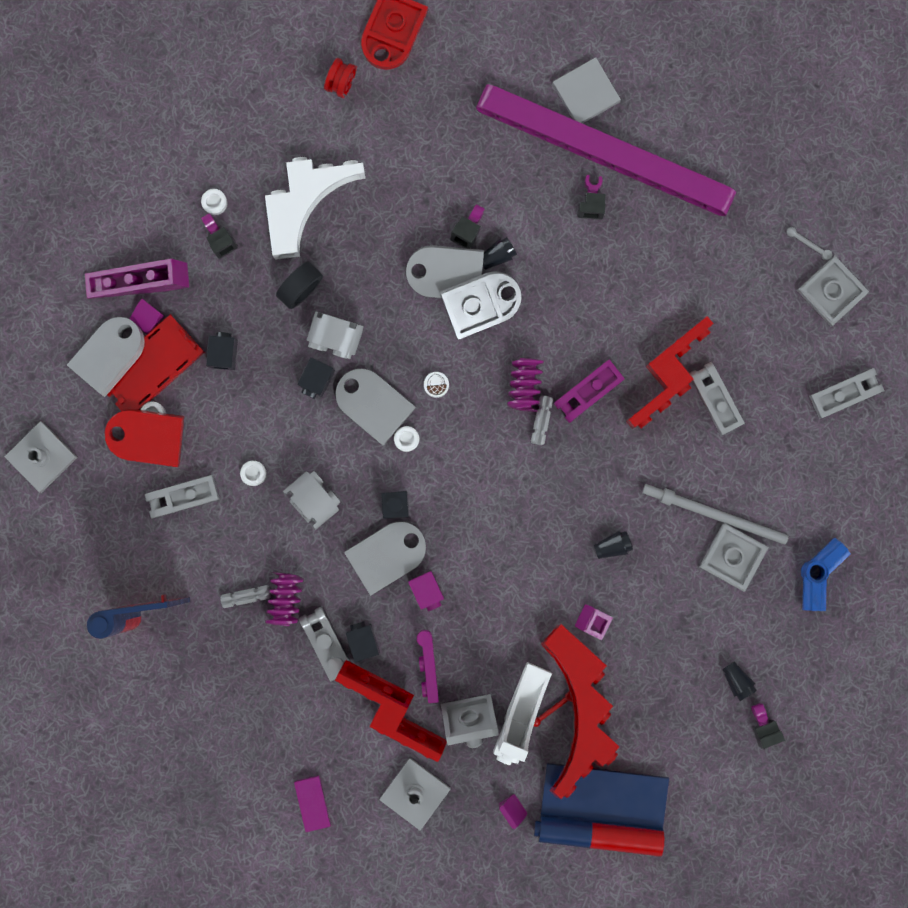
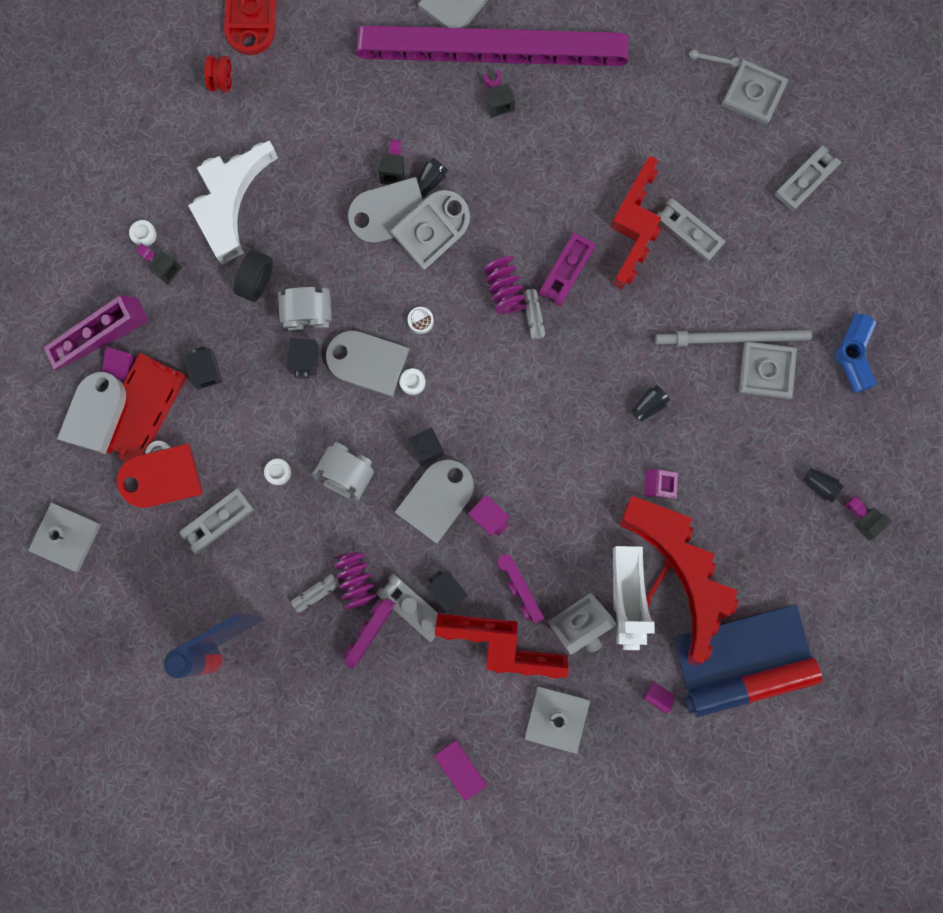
camera: 20 degrees left, 5 degrees down
none -> magenta plate [343,597,396,670]

